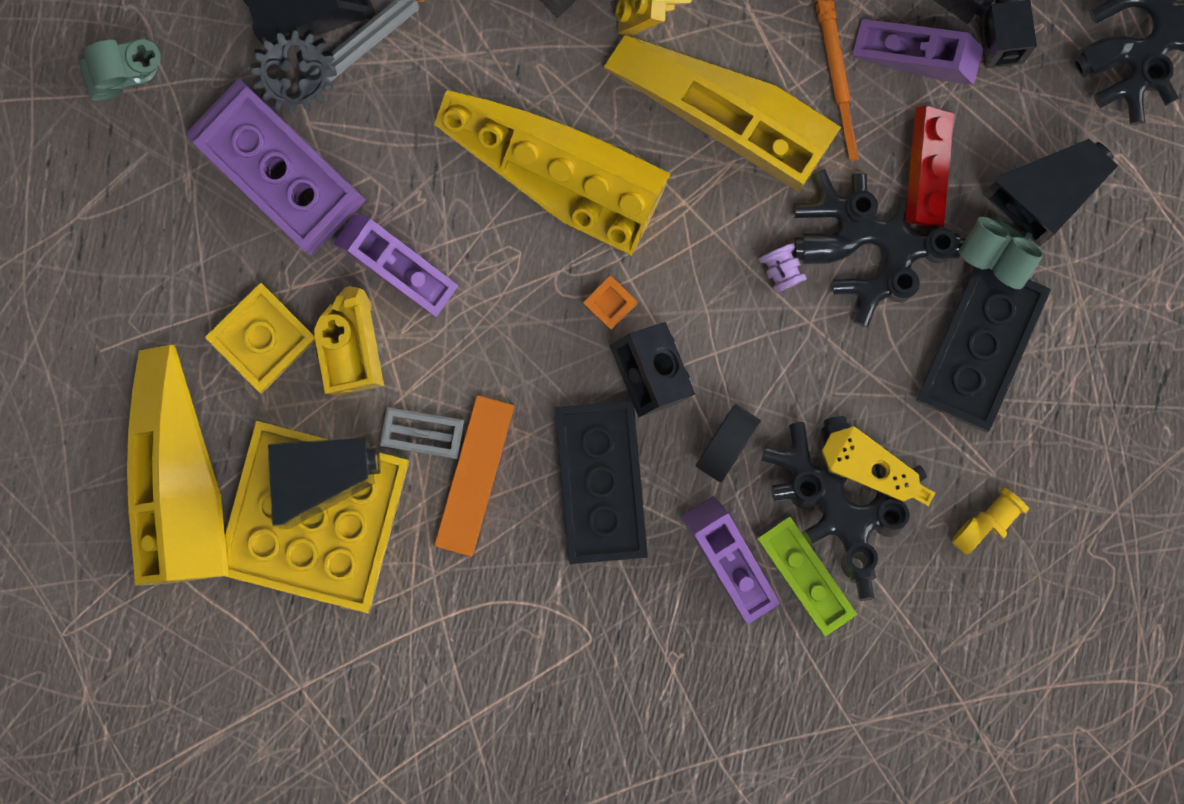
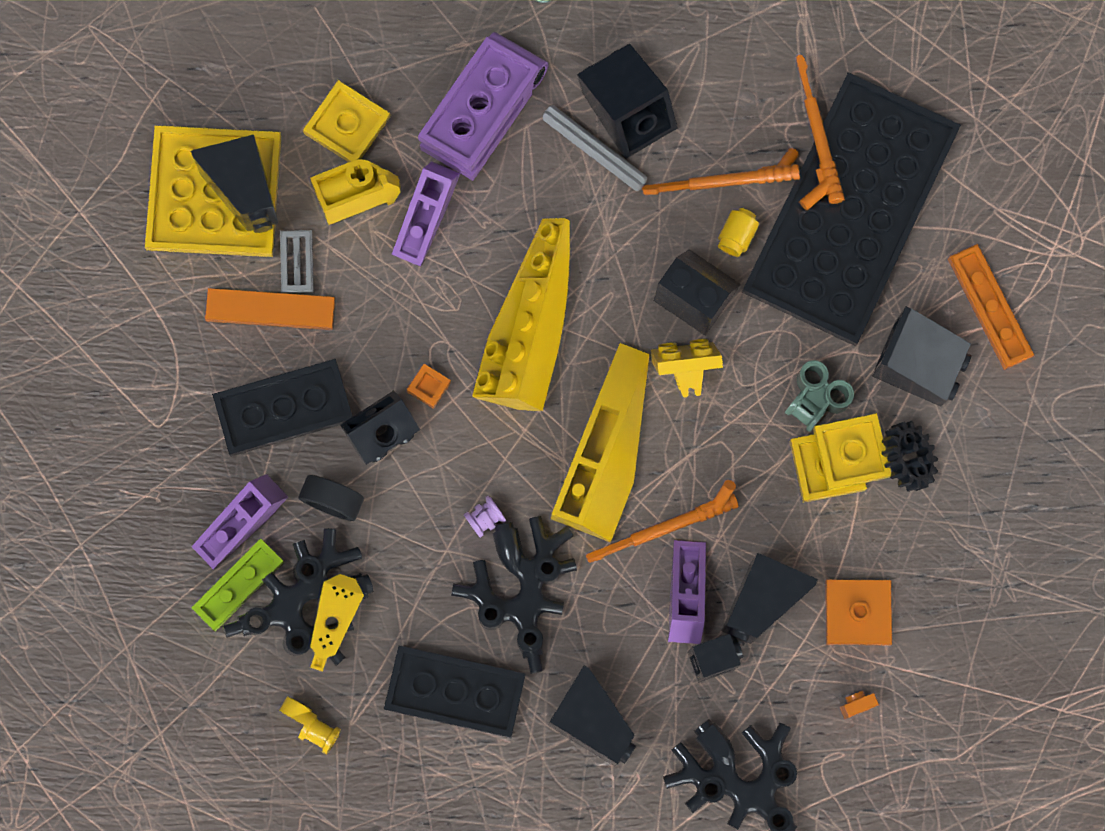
camera: 75 degrees right, 5 degrees down
yellow wedge [127,345,229,586] -> none
black gear [250,26,337,114] -> none
red plate [905,105,954,229] -> none
sand green piece [959,215,1044,289] -> none

